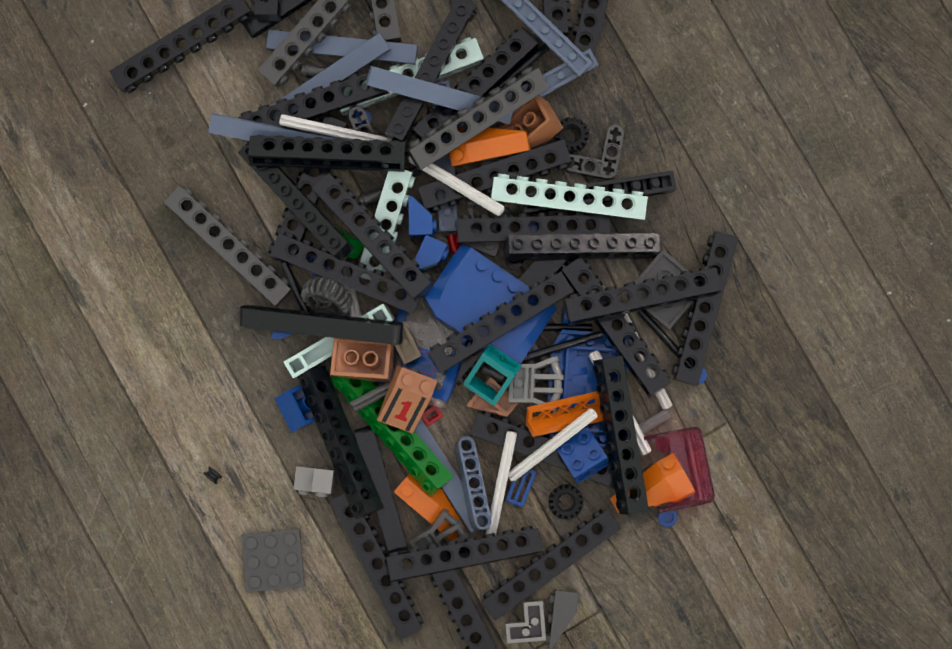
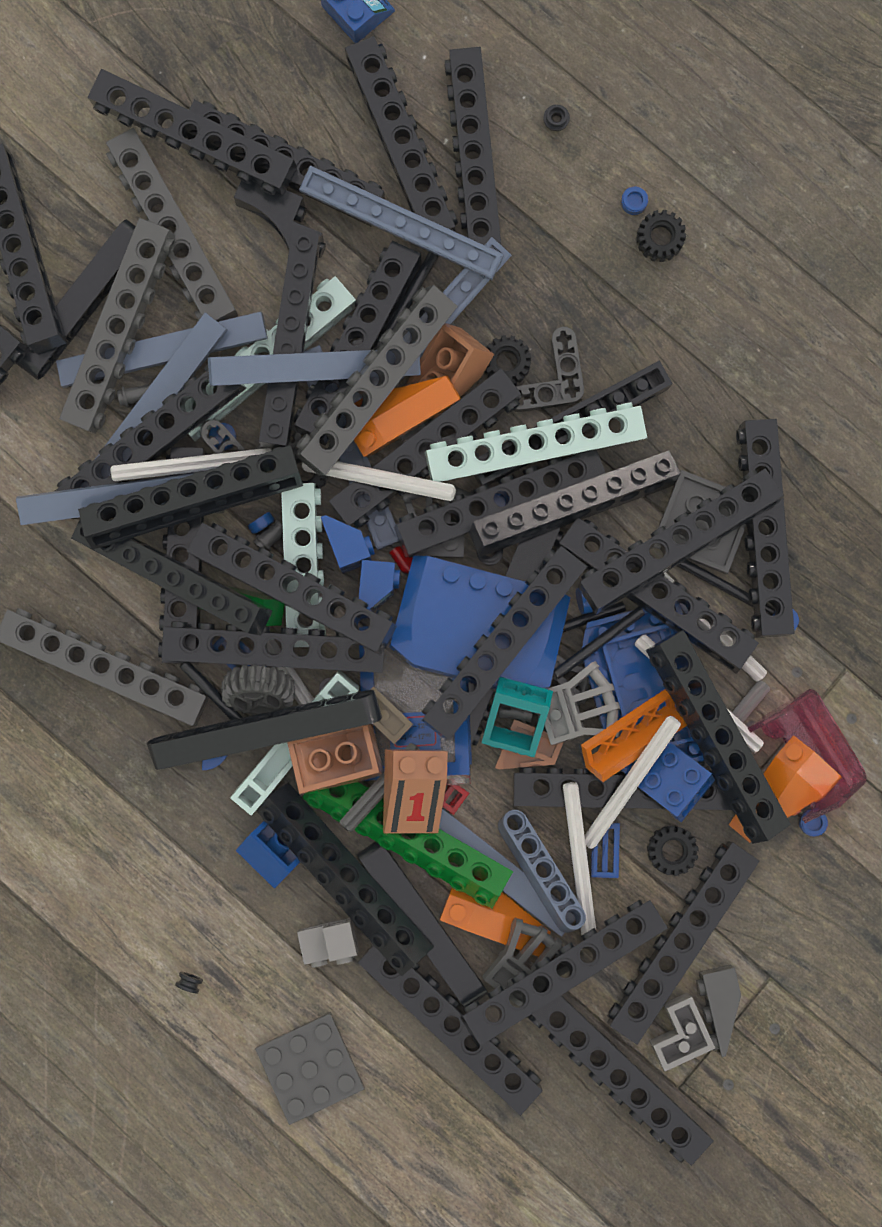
camera: 20 degrees left, 0 degrees up
none -> blue tile [247,512,275,535]
none -> blue tile [621,187,648,215]
none -> black tyre [636,210,686,262]

